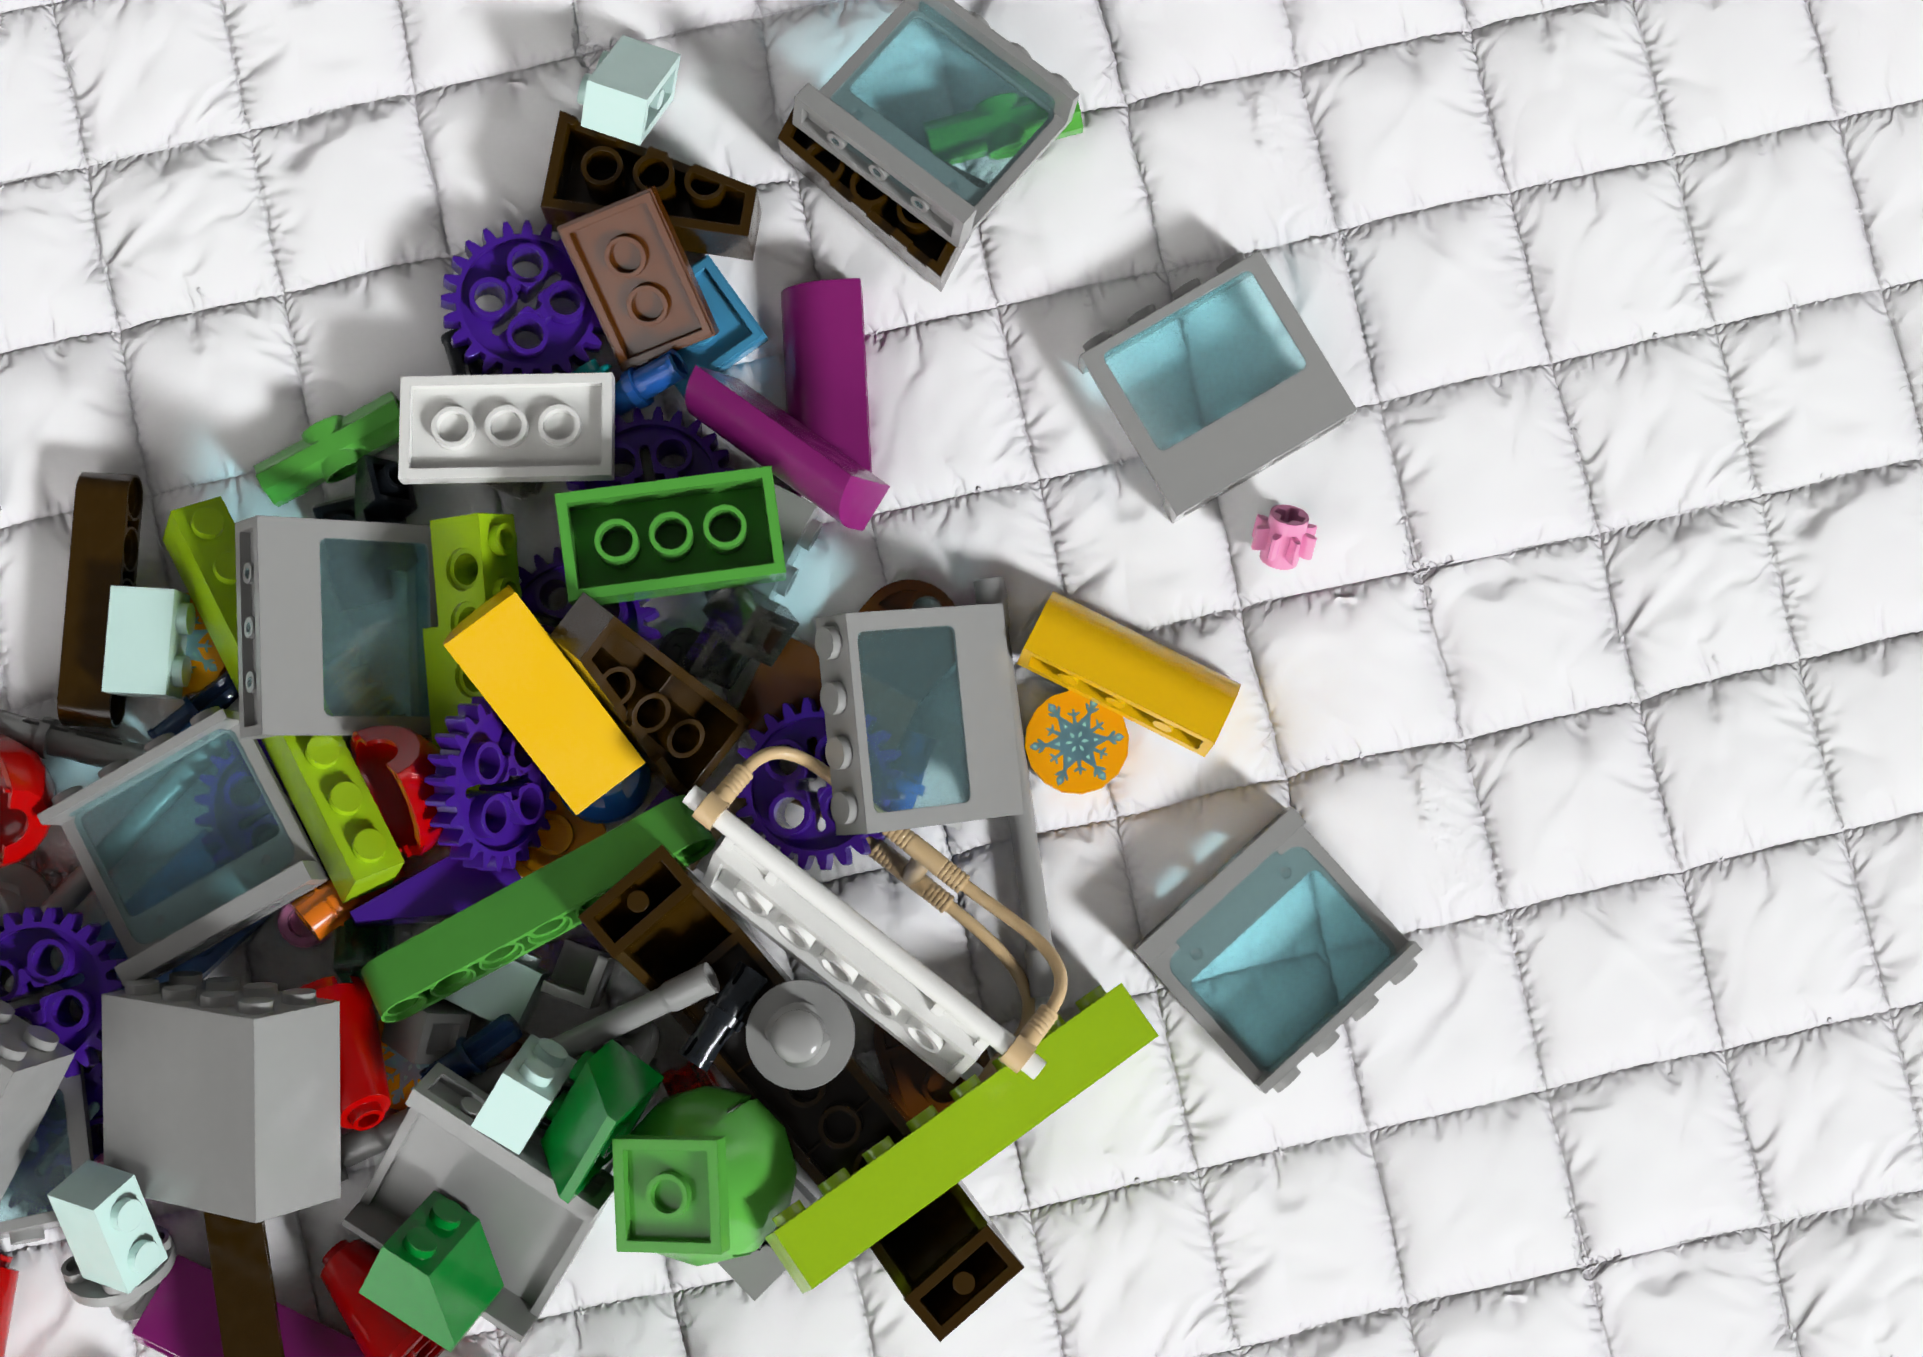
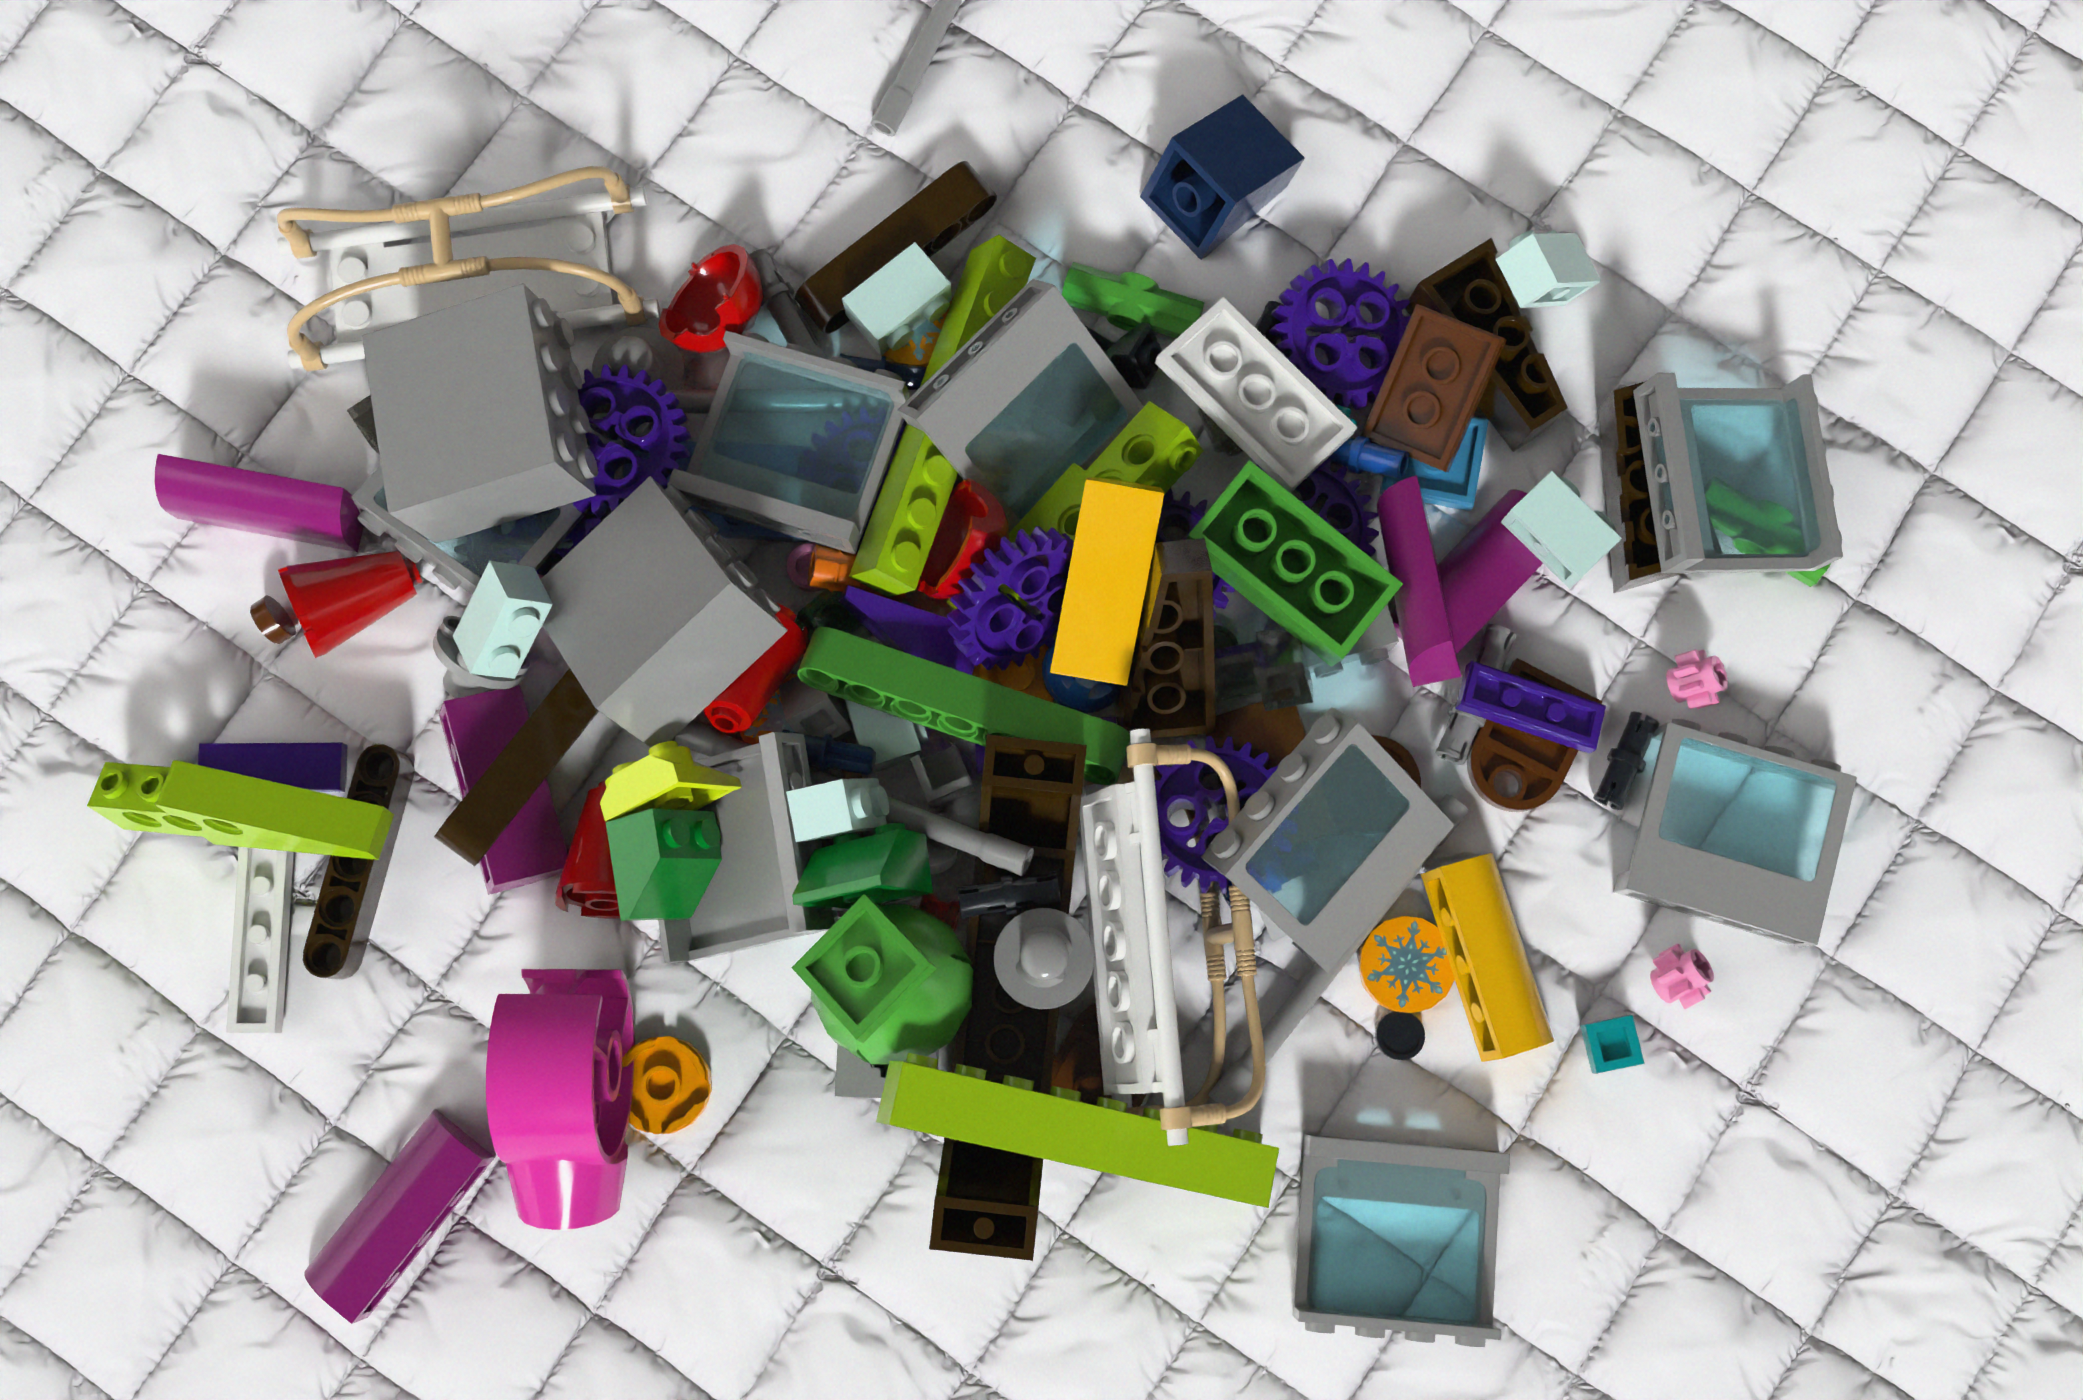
camera: 45 degrees right, 5 degrees down
none -> neon yellow slope [600,741,742,822]
none -> dark blue slope [1140,94,1305,260]
none -> black piece [1375,1011,1425,1060]
none -> light grey pin [1435,624,1516,765]
none -> dark purple tile [1455,660,1606,754]
none -> reddish brown tile [1467,658,1603,812]
none -> light aqua brick [1501,471,1622,589]
none -> teal plate [1580,1015,1645,1074]
none -> black pin [1593,711,1660,810]
none -> bright pink gear [1666,649,1728,709]

